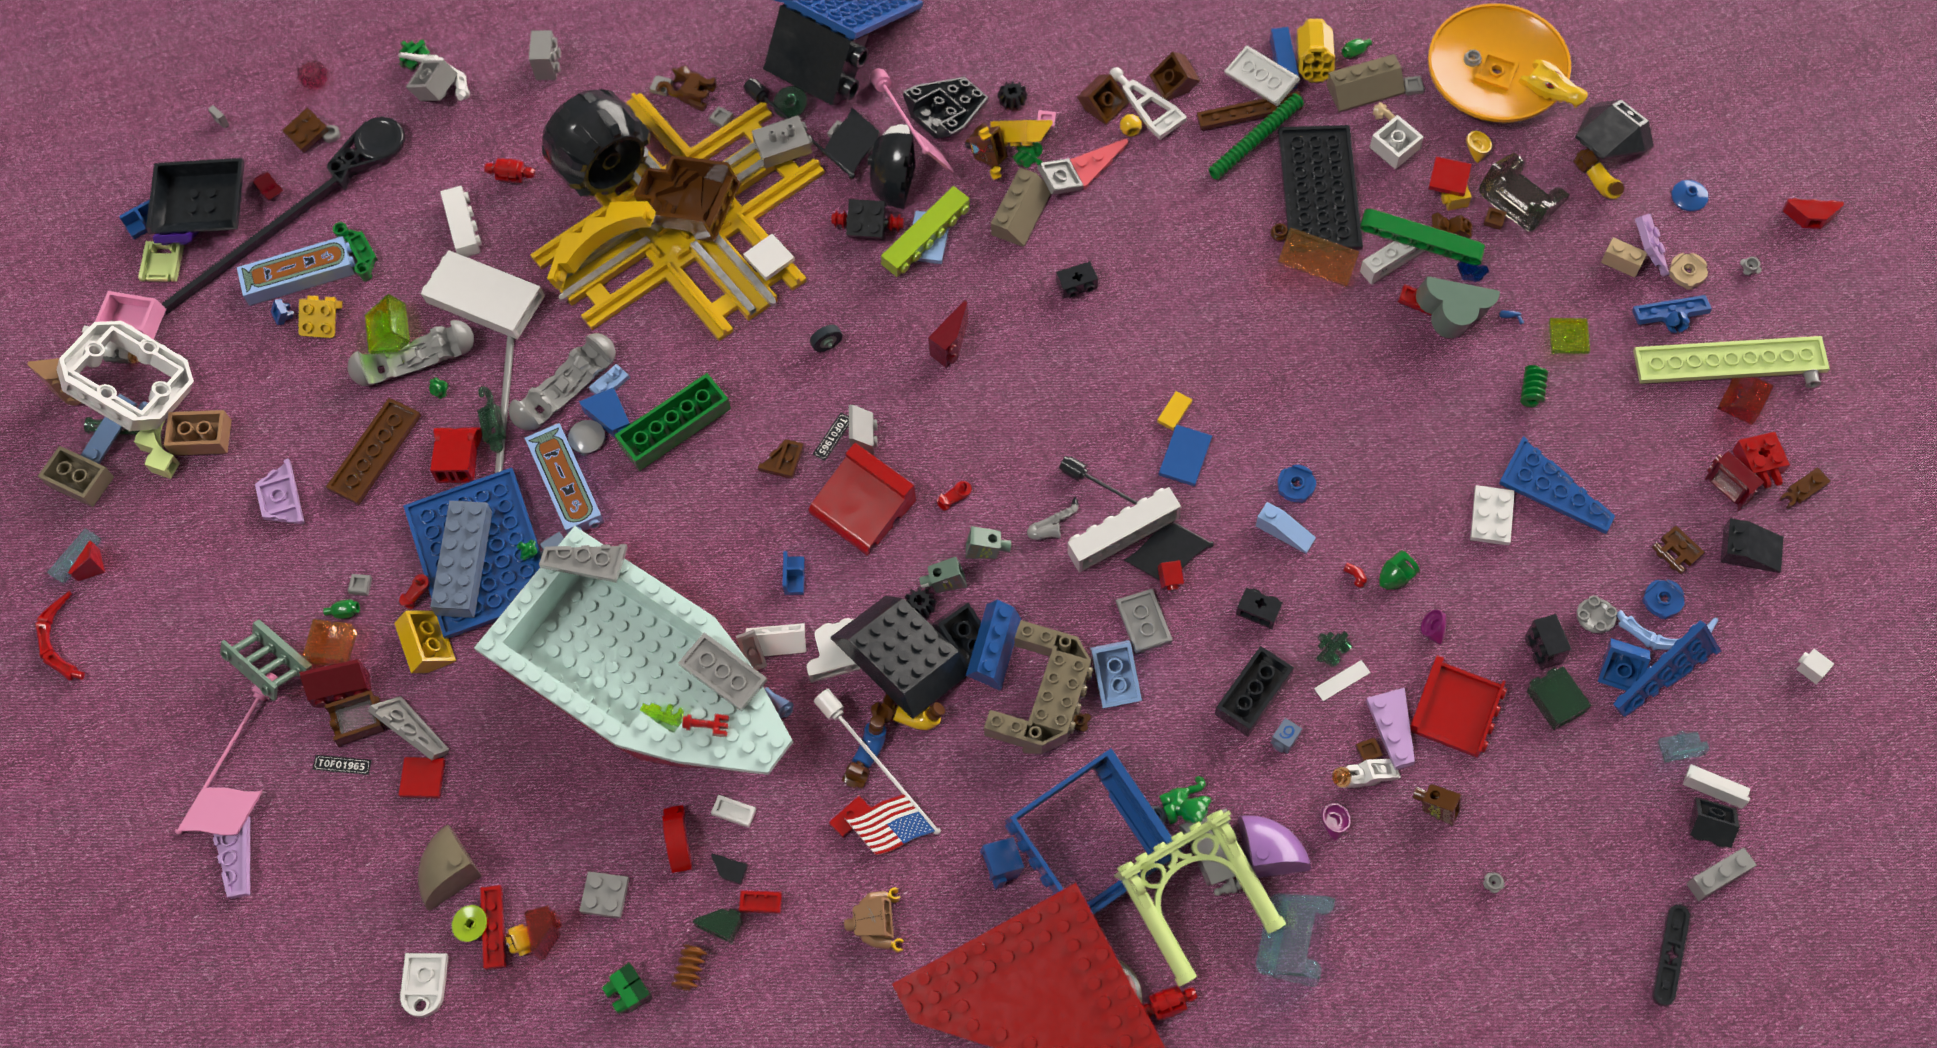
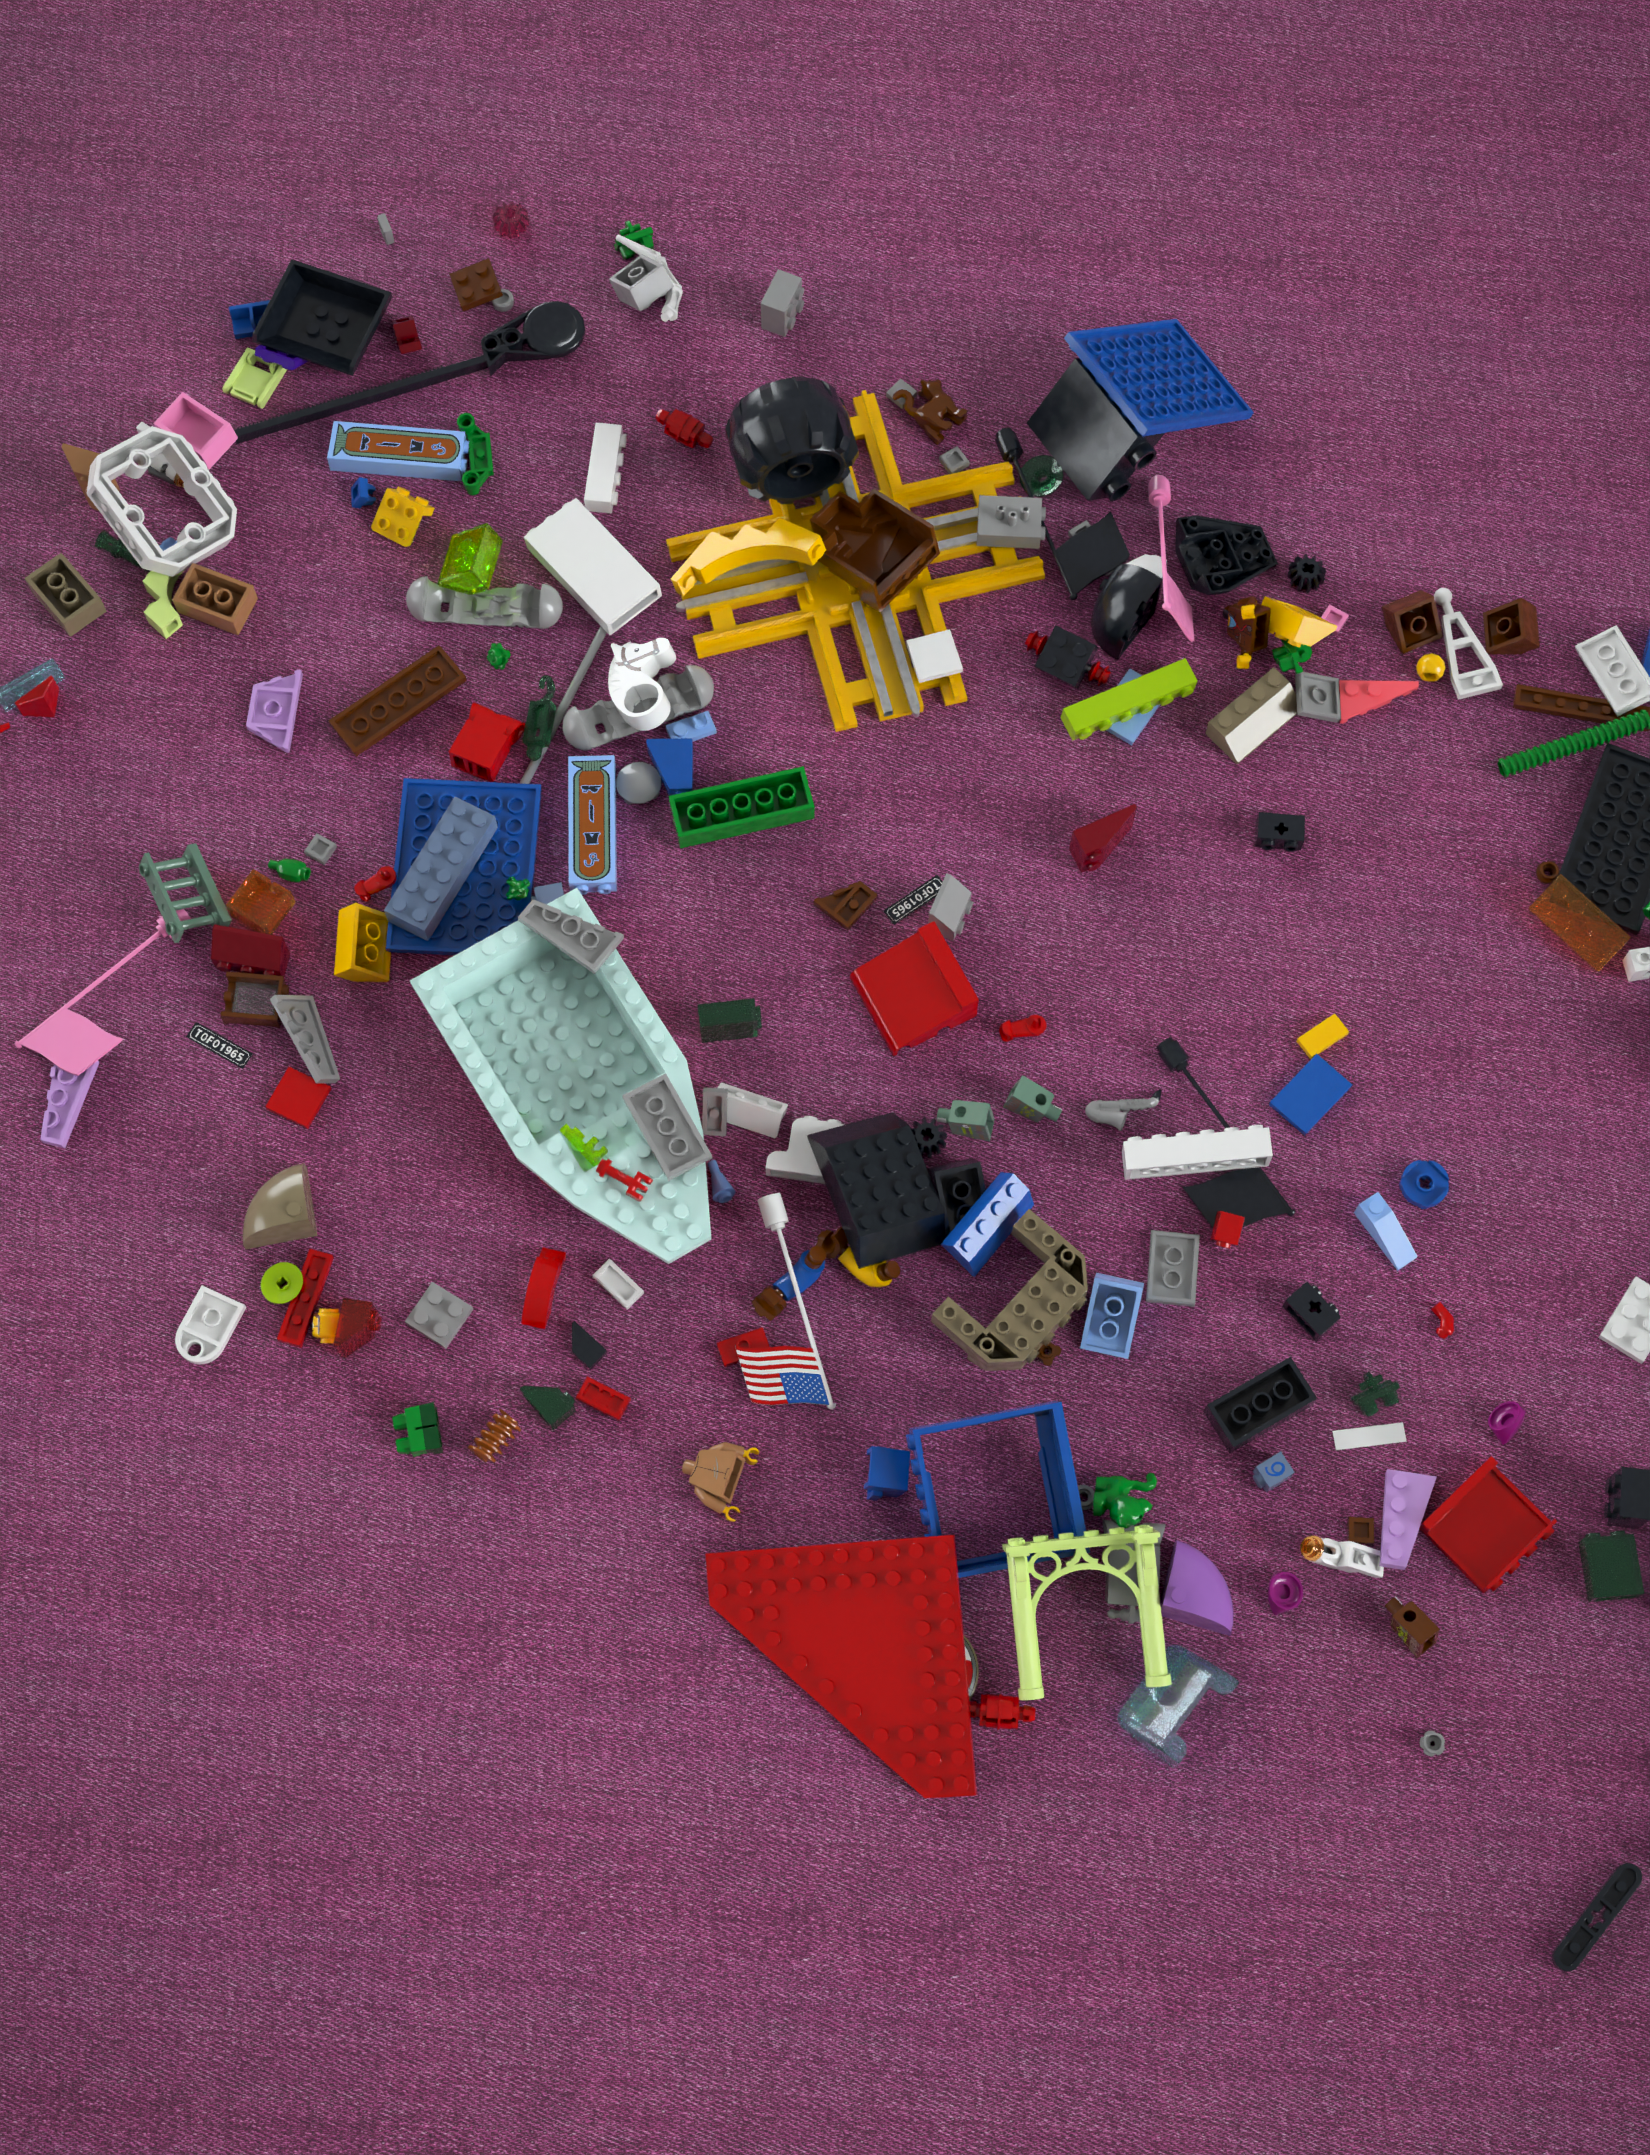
camera: 20 degrees right, 5 degrees up
medium blue plate [81,394,137,464] -> none
blue panel [782,551,805,595] -> none
black wheel [810,324,843,352] -> none
green helmet [1379,550,1420,590] -> none
none -> white animal [608,638,676,731]
none -> clear green brick [698,998,762,1043]

